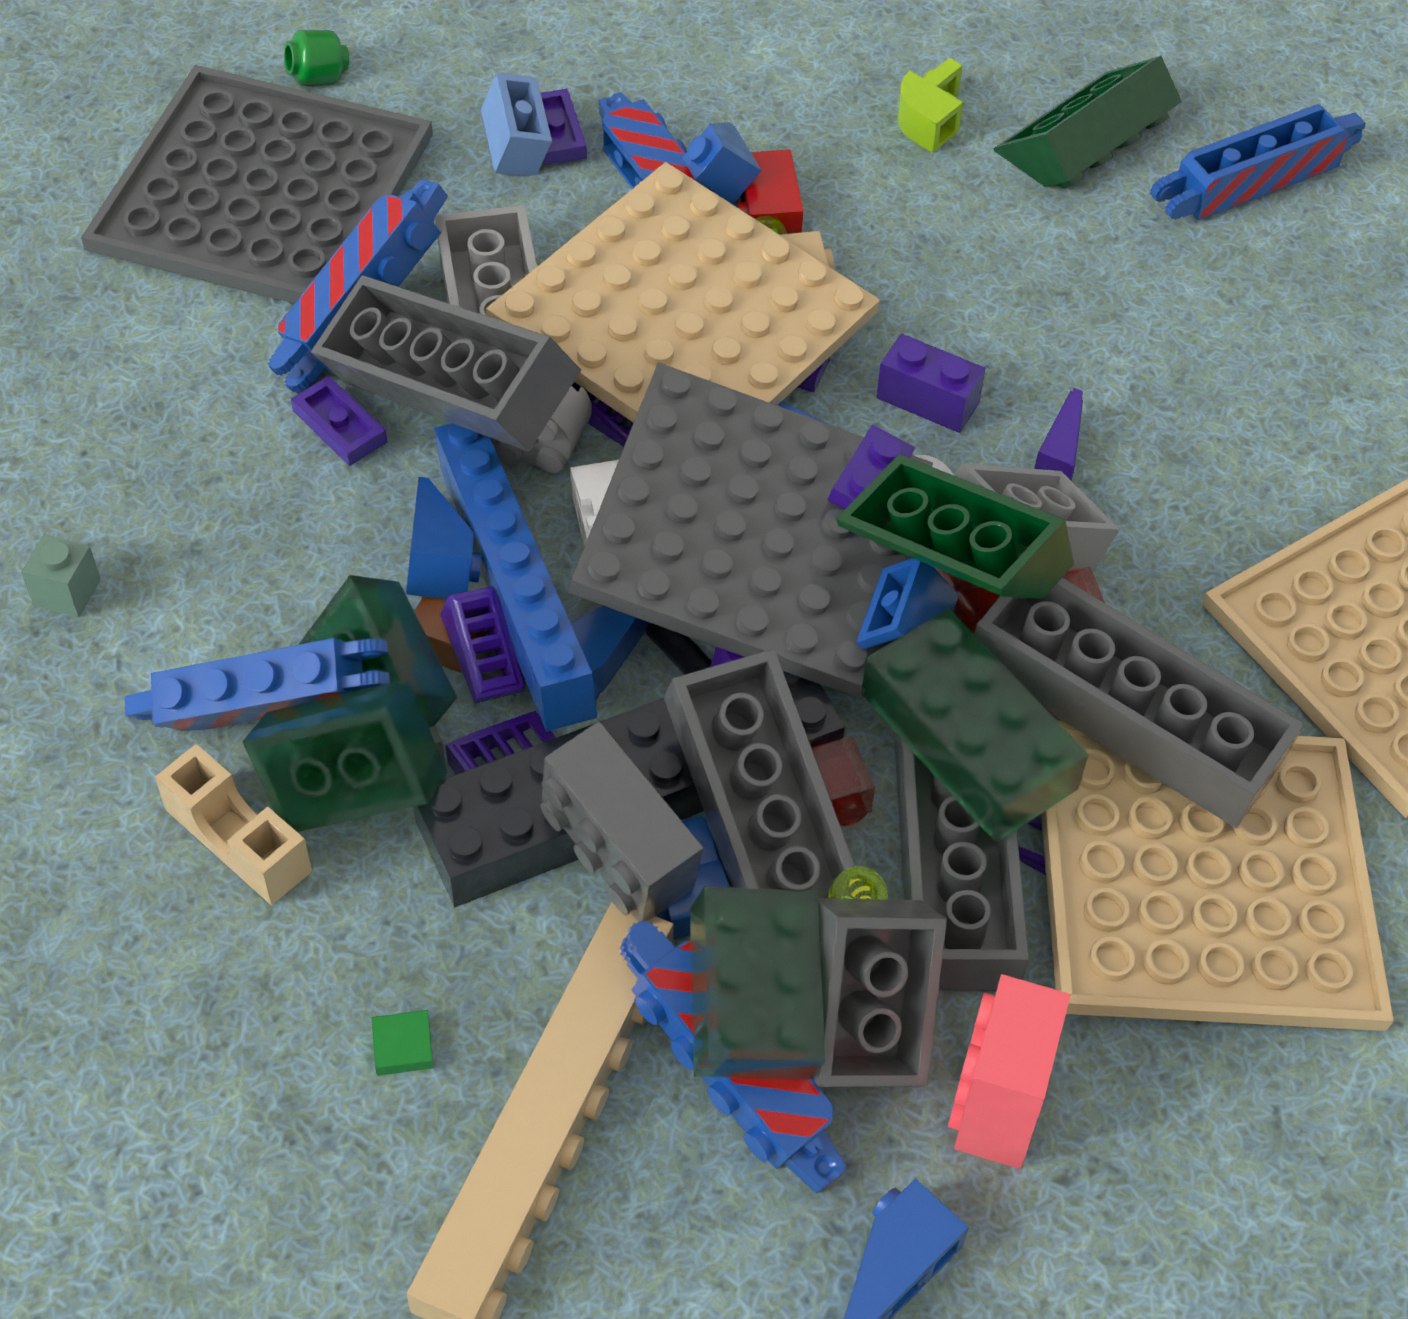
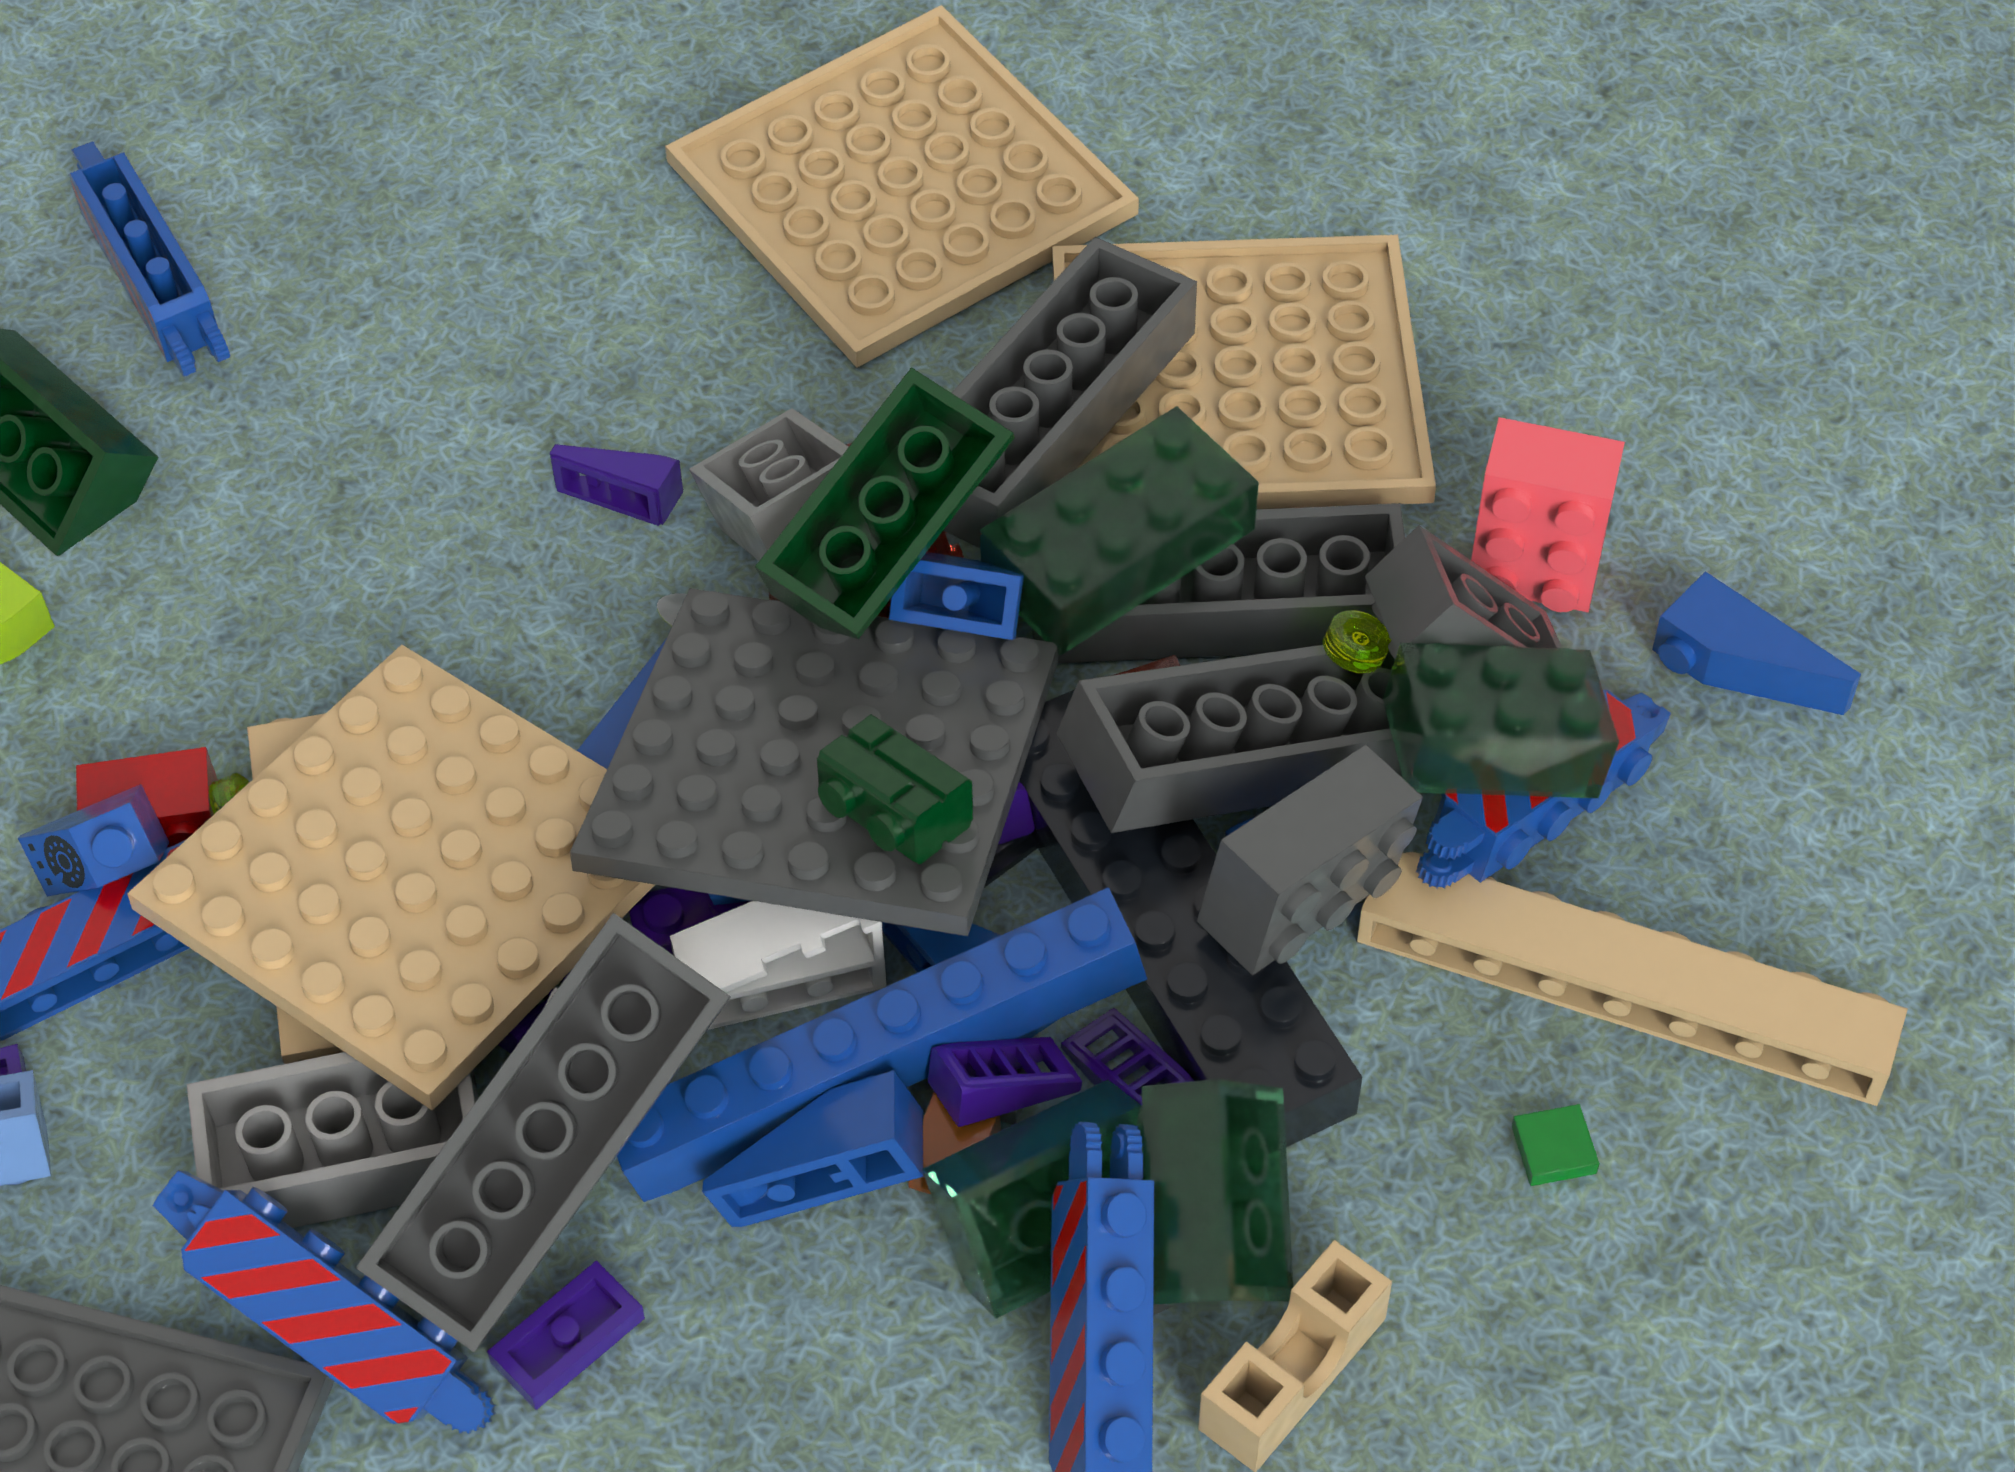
camera: 90 degrees left, 0 degrees up
dark purple plate [827,424,916,509] -> none
dark purple brick [876,333,986,433] -> none
none -> dark green brick [817,714,973,865]

